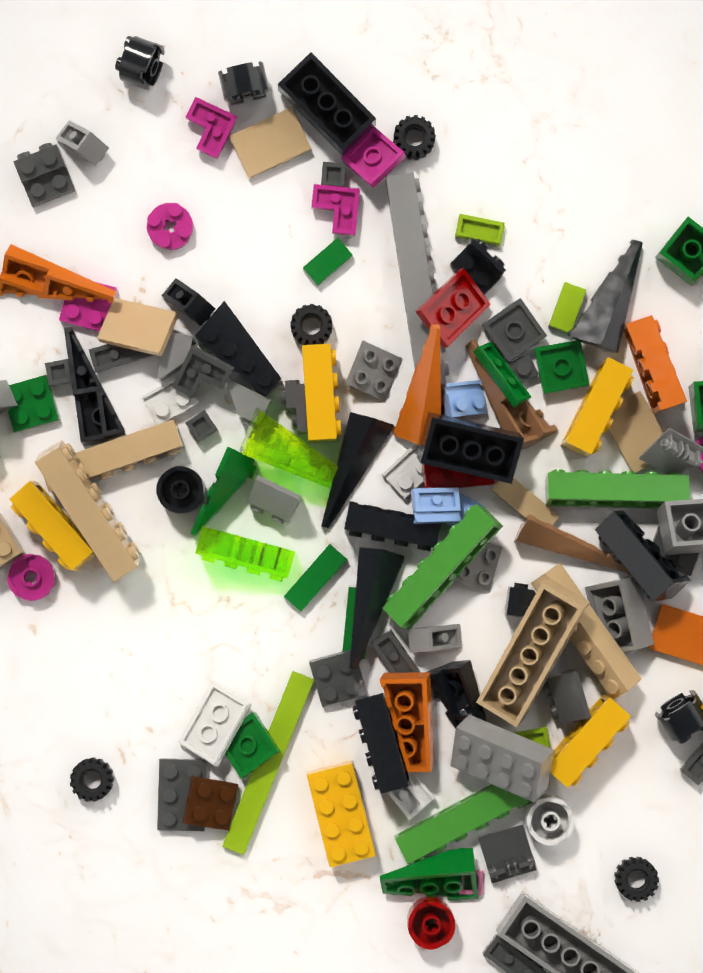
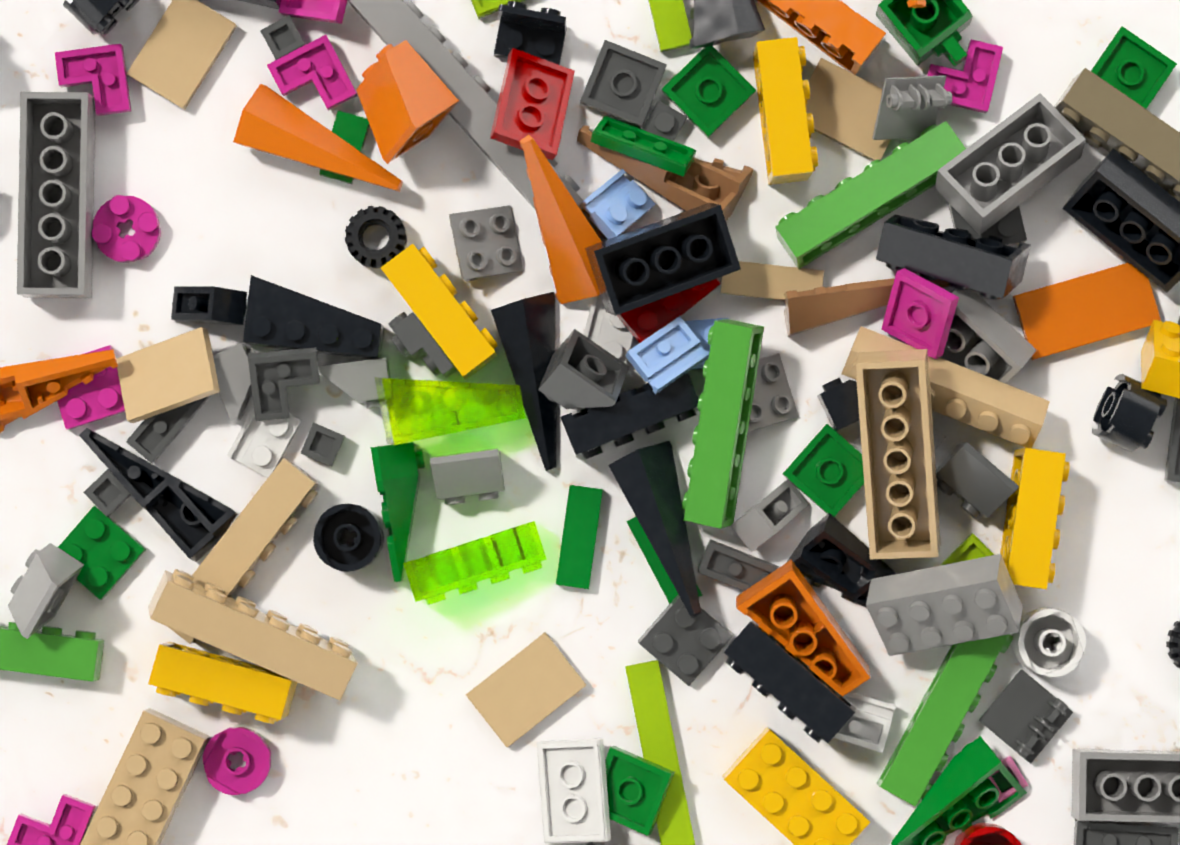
camera: 30 degrees left, 0 degrees up
none -> light grey brick [17,92,95,298]
none -> orange wedge [233,84,403,192]
none -> orange slope [356,40,459,164]
none -> tan tile [466,632,587,748]
none -> dark grey slope [538,329,629,409]
none -> green plate [782,424,864,517]
none -> dark pink plate [881,268,959,359]

